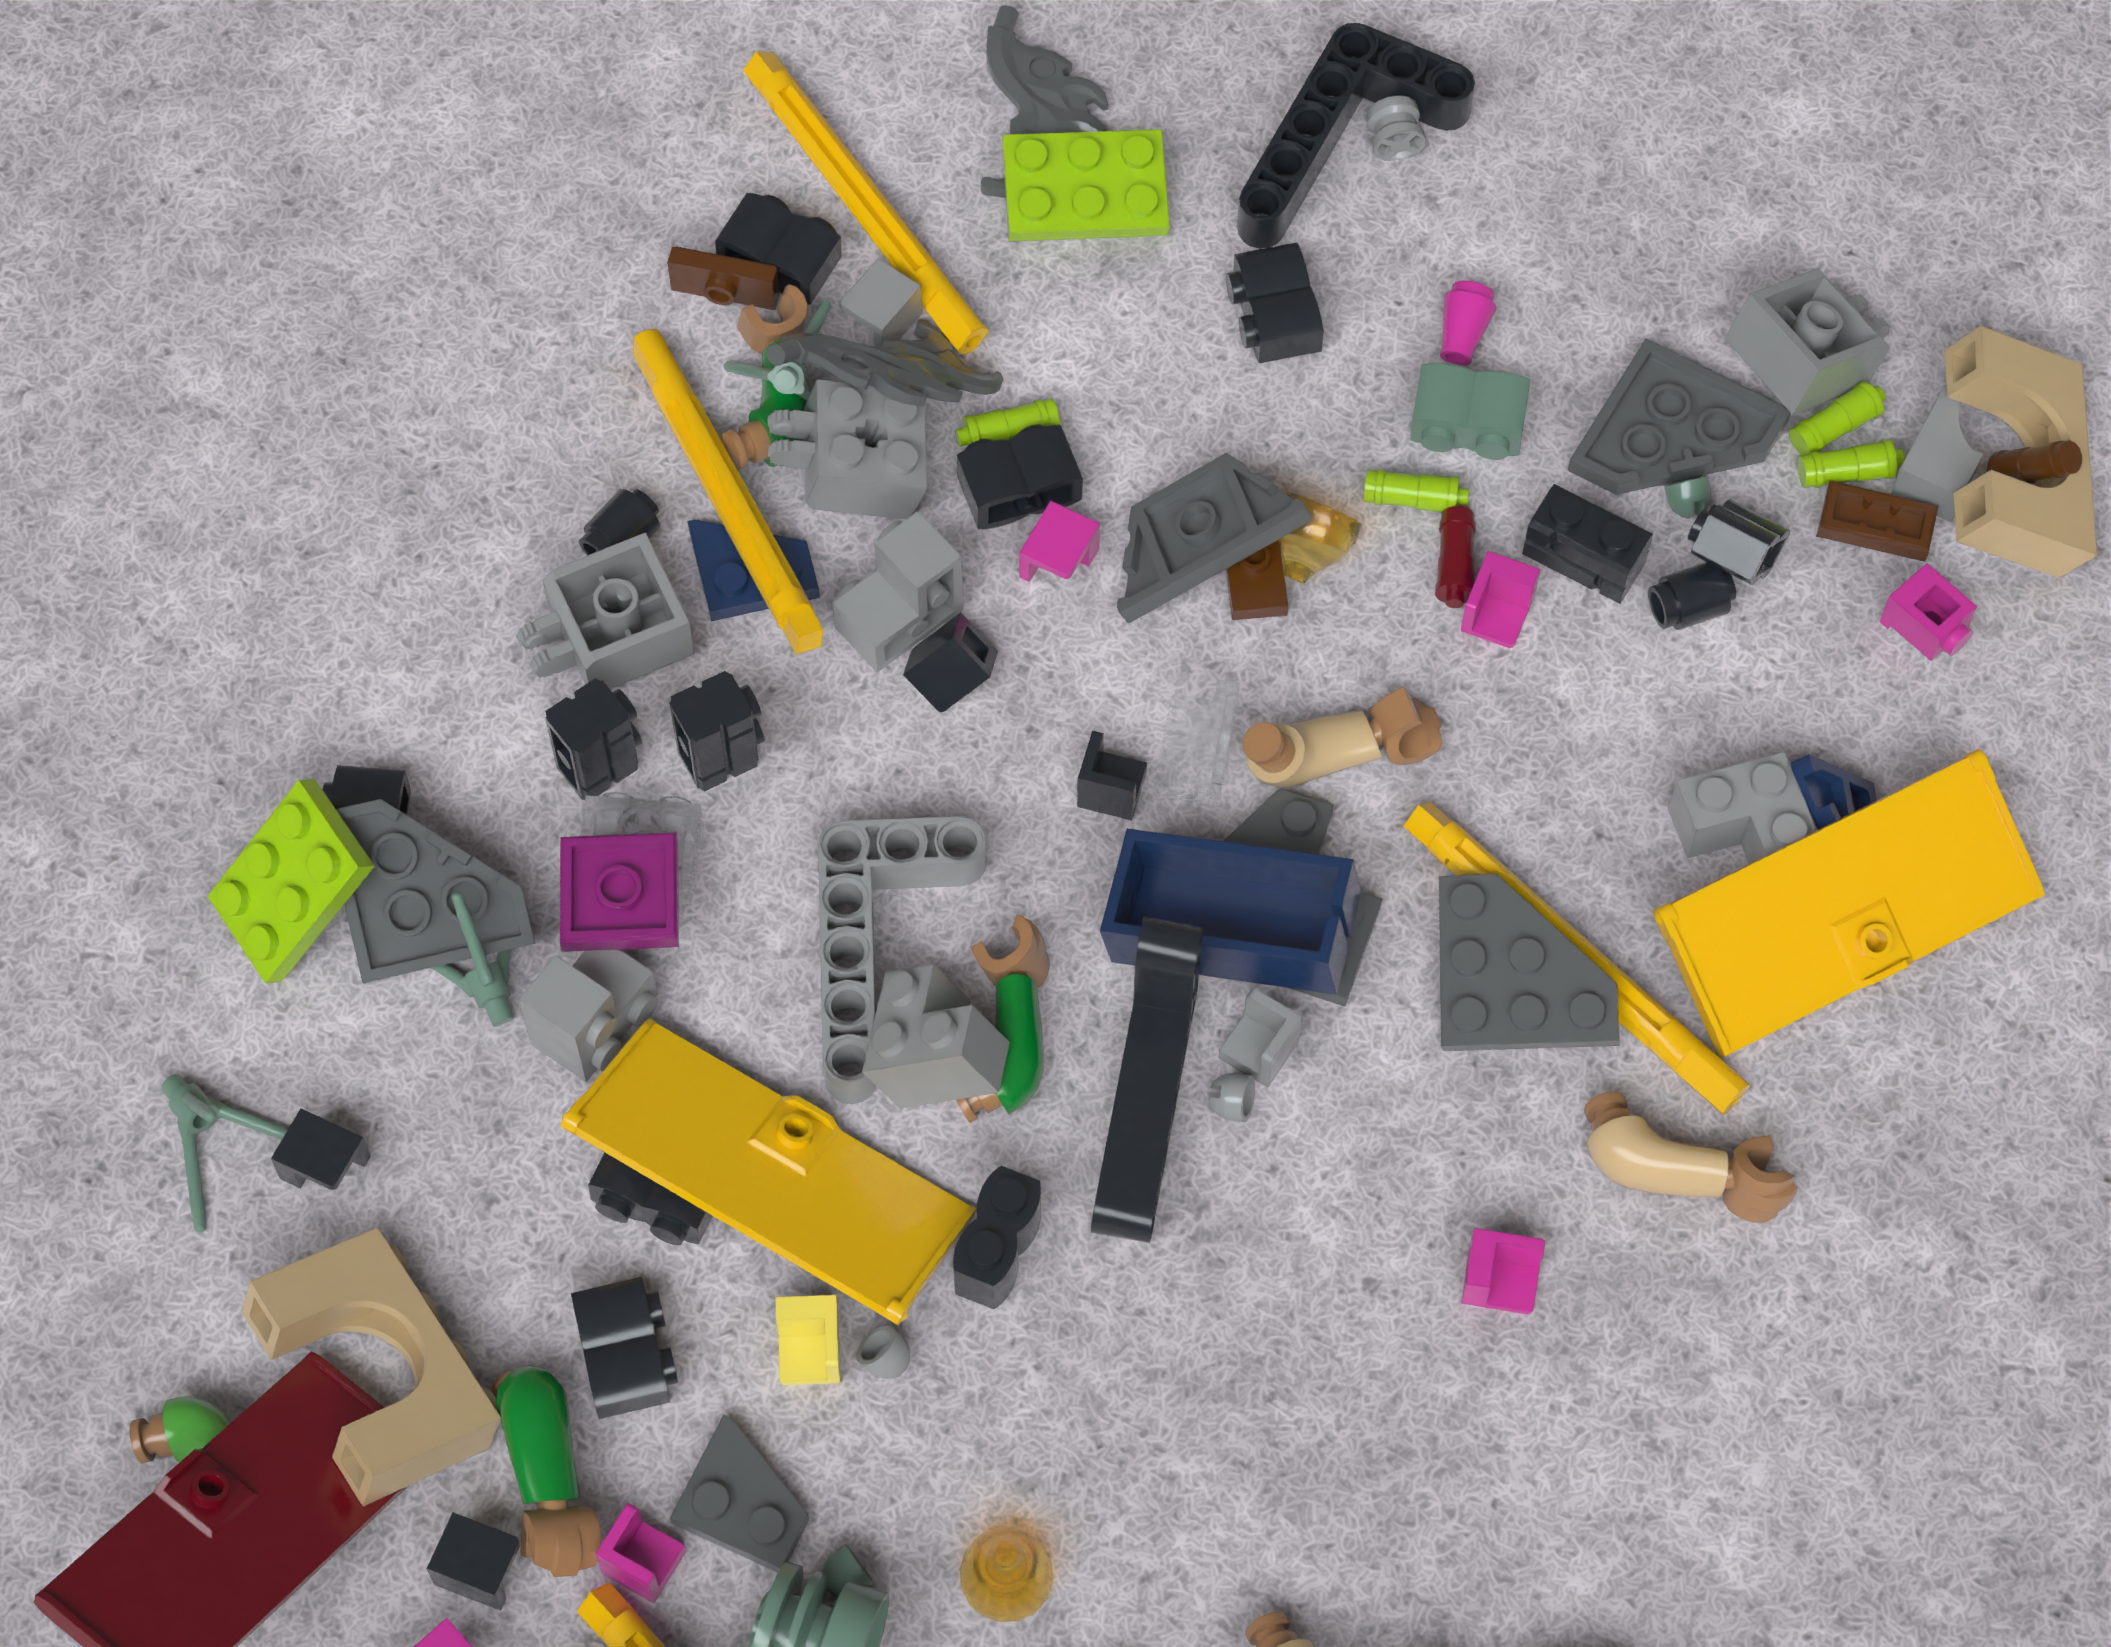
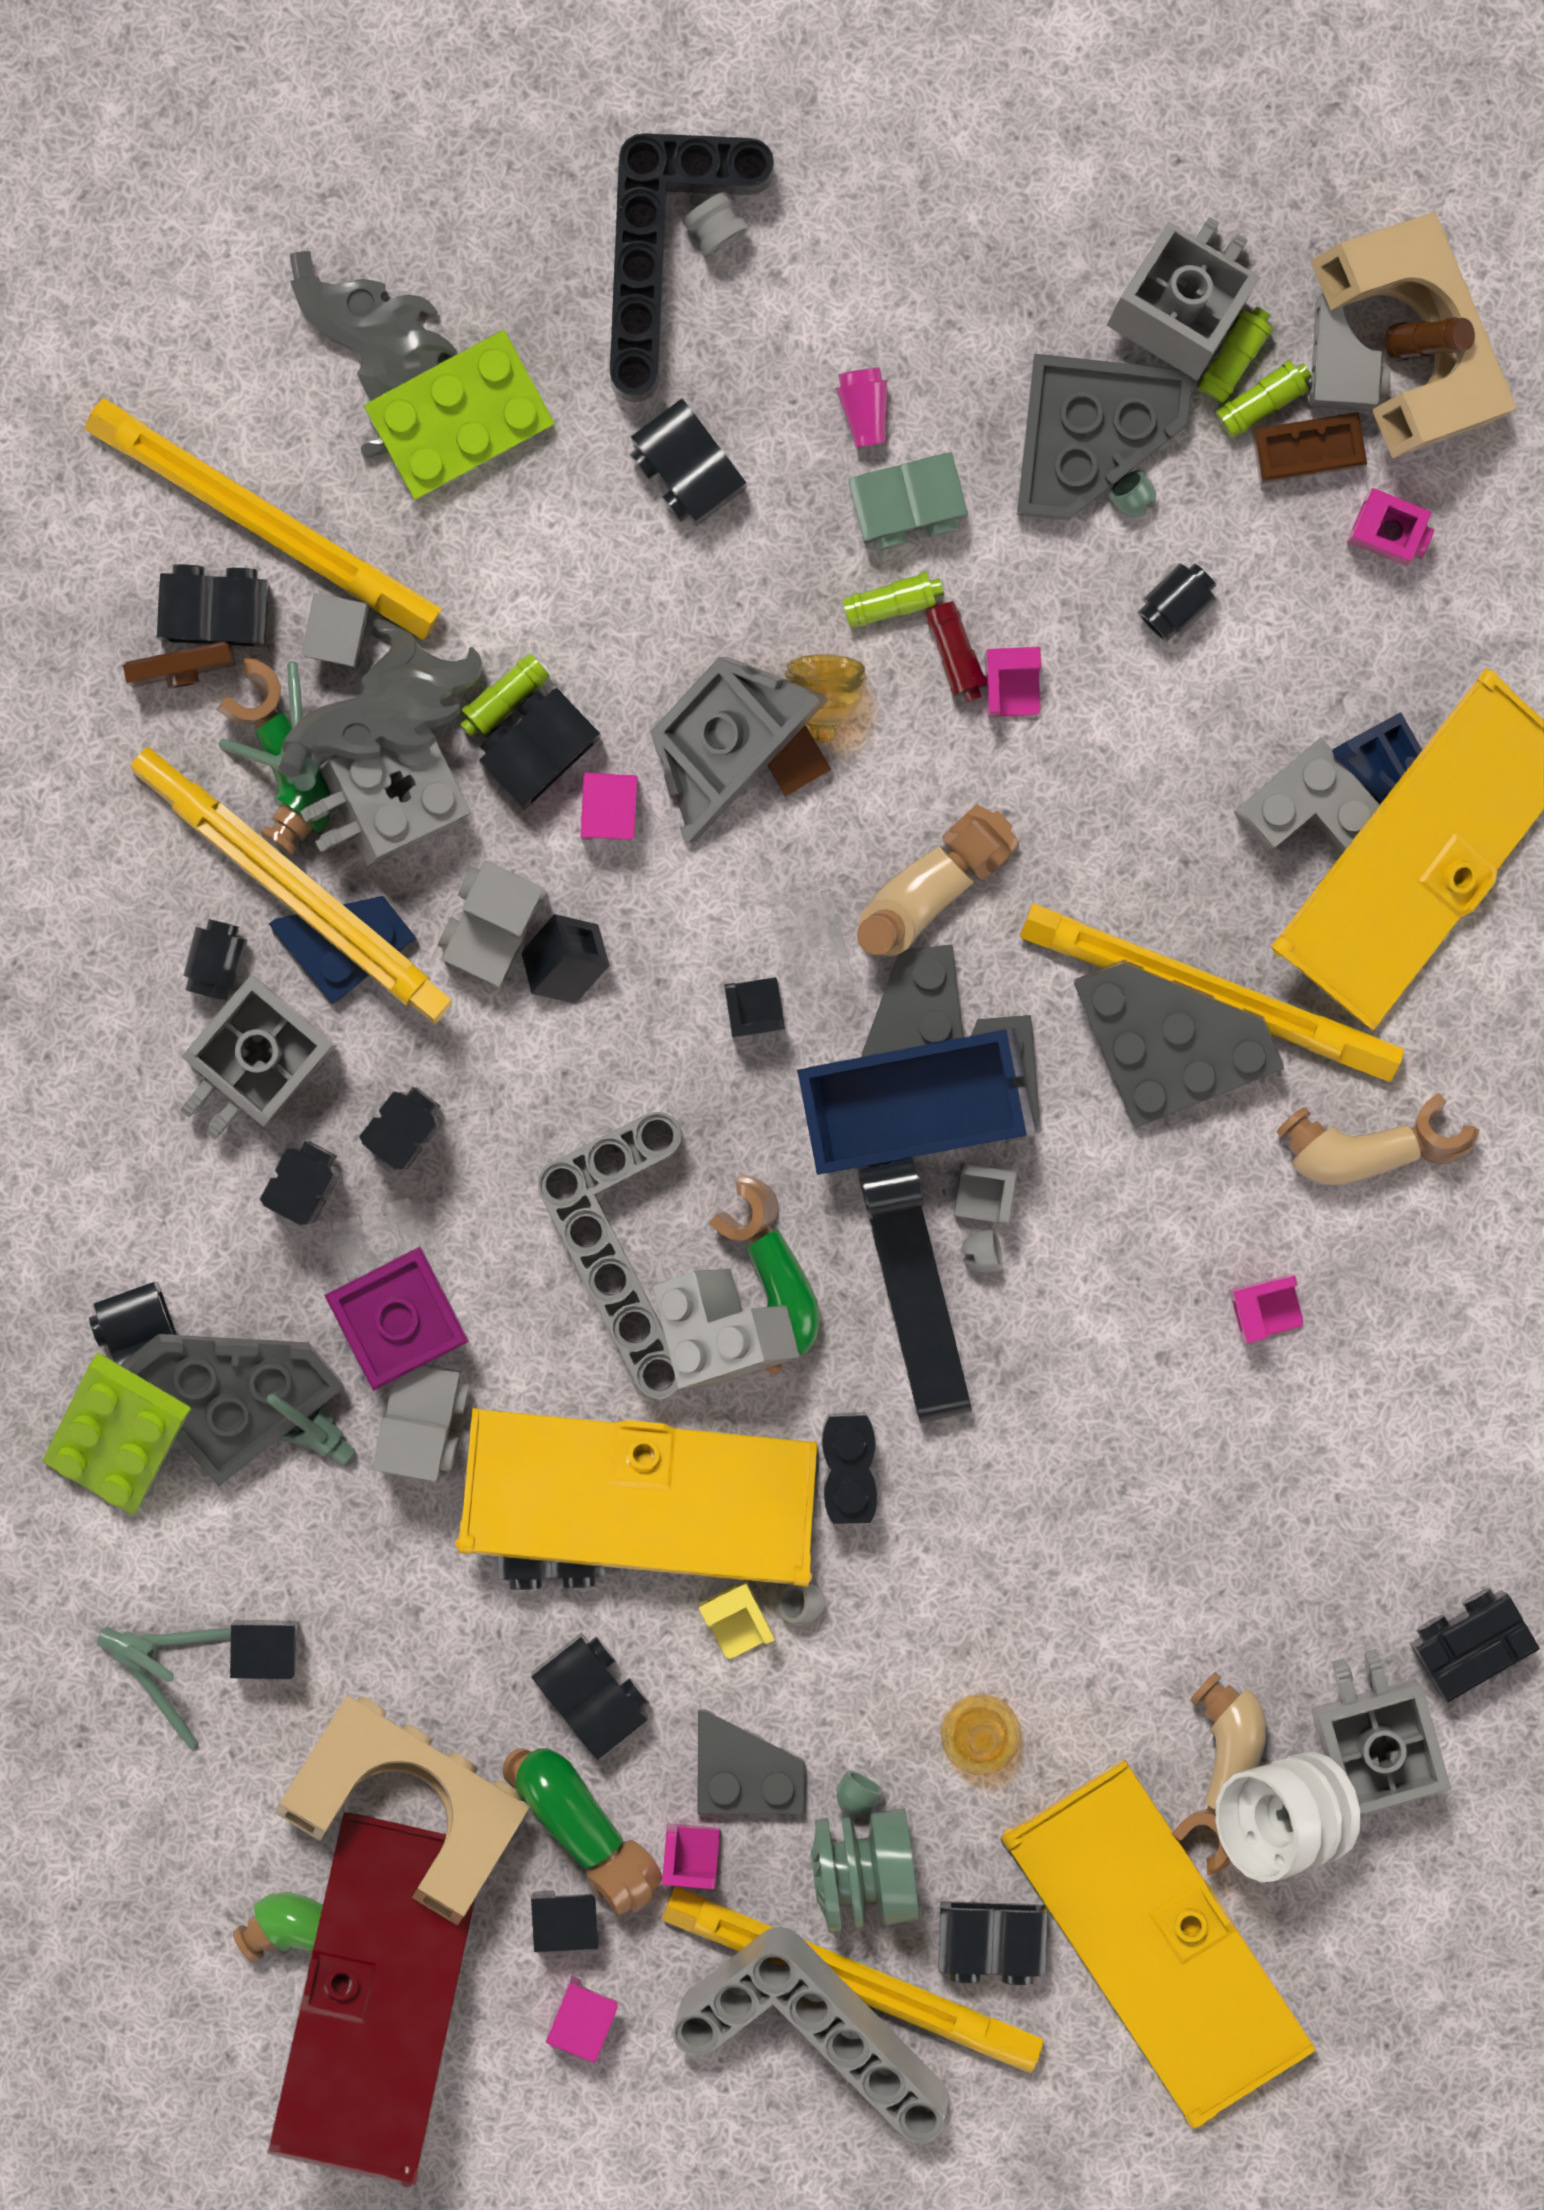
camera: 20 degrees left, 25 degrees up
black brick [1522,484,1653,604] -> none
brick [1687,499,1790,585] -> none

